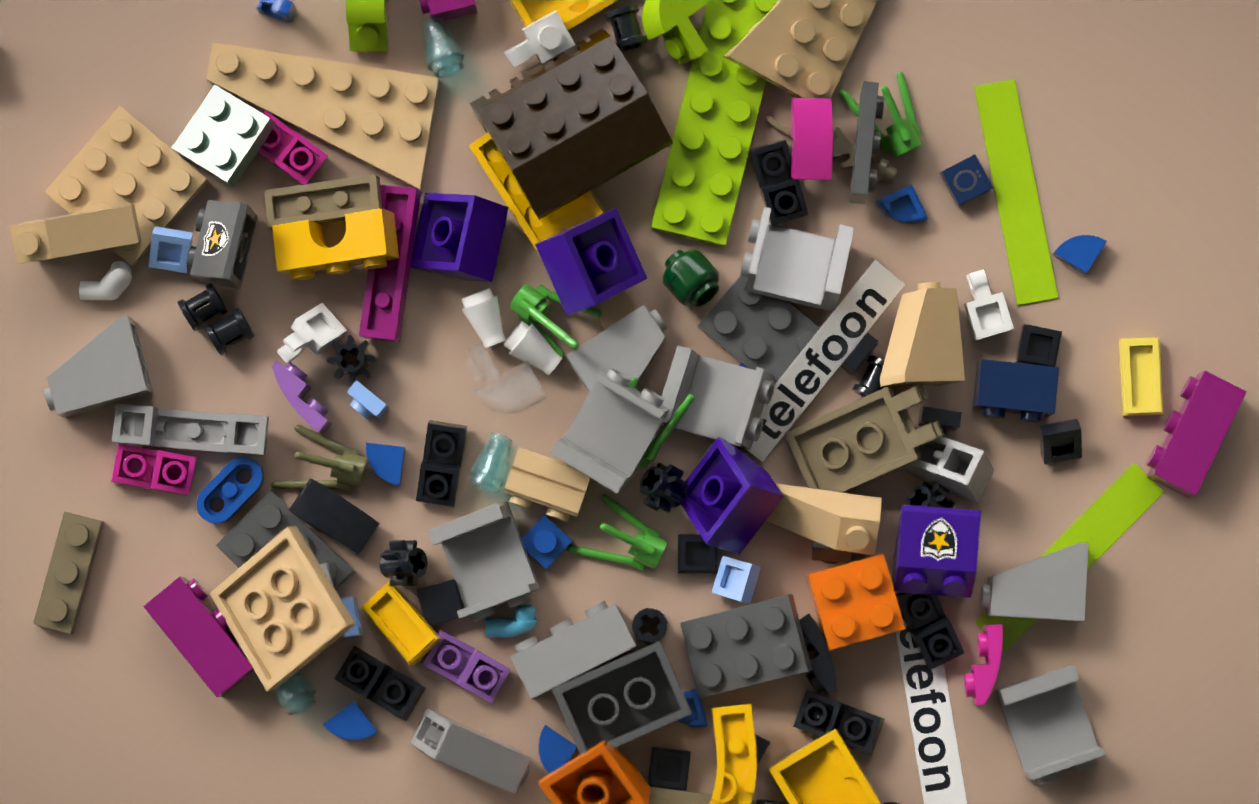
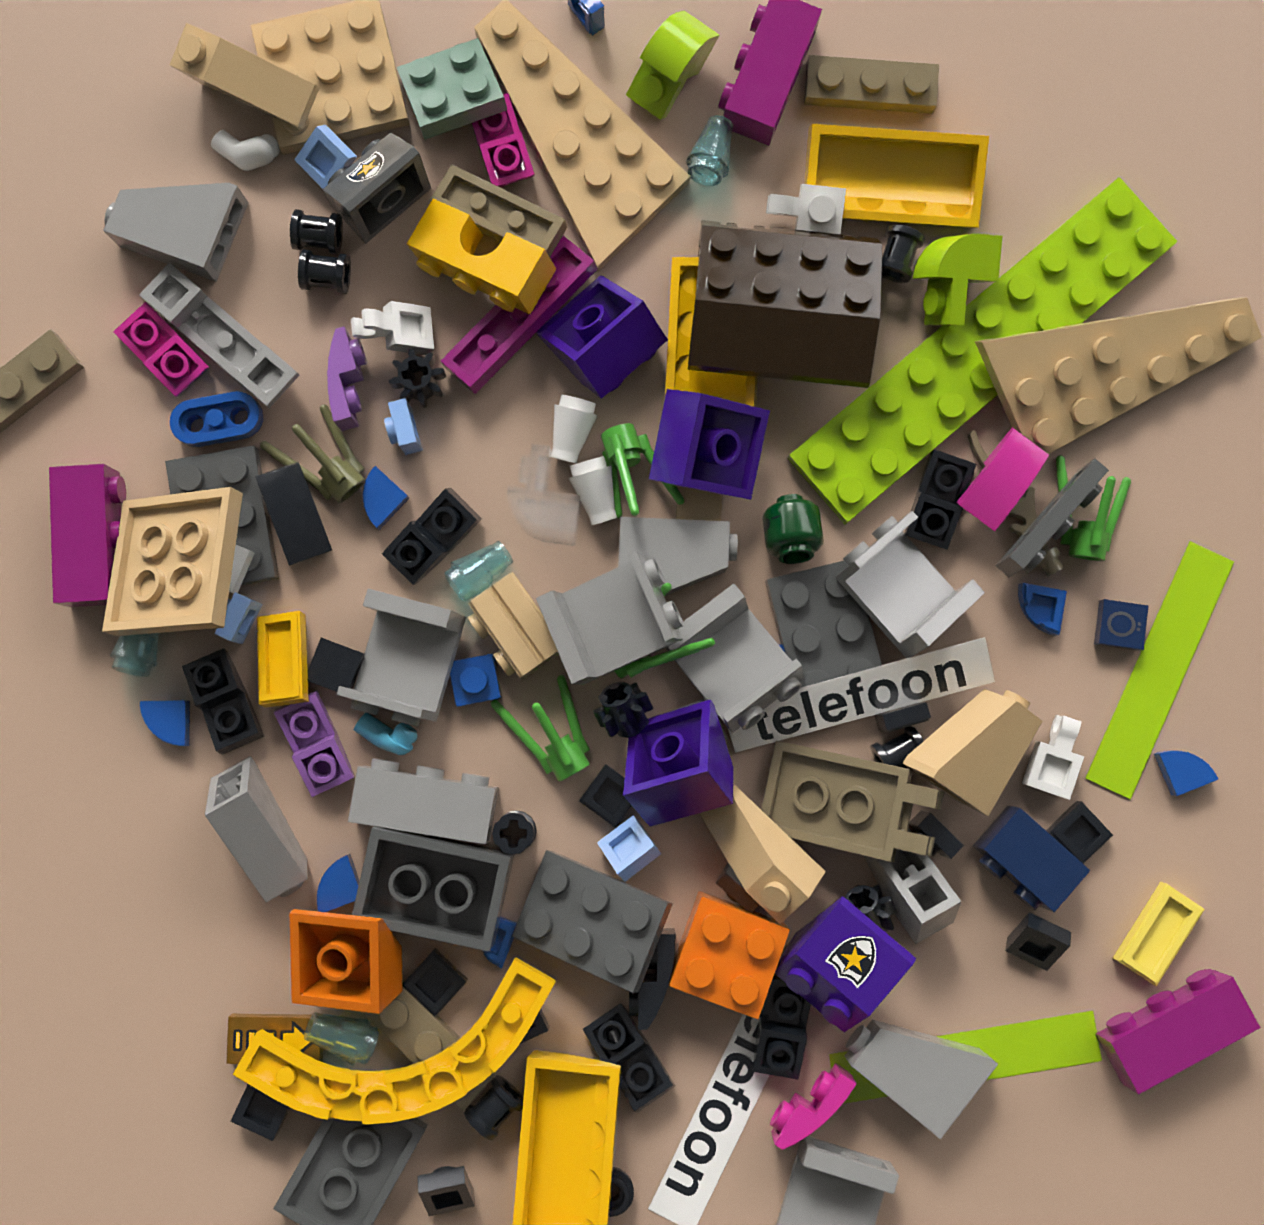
camera: 30 degrees right, 0 degrees up
black gear [379,540,428,586] -> none

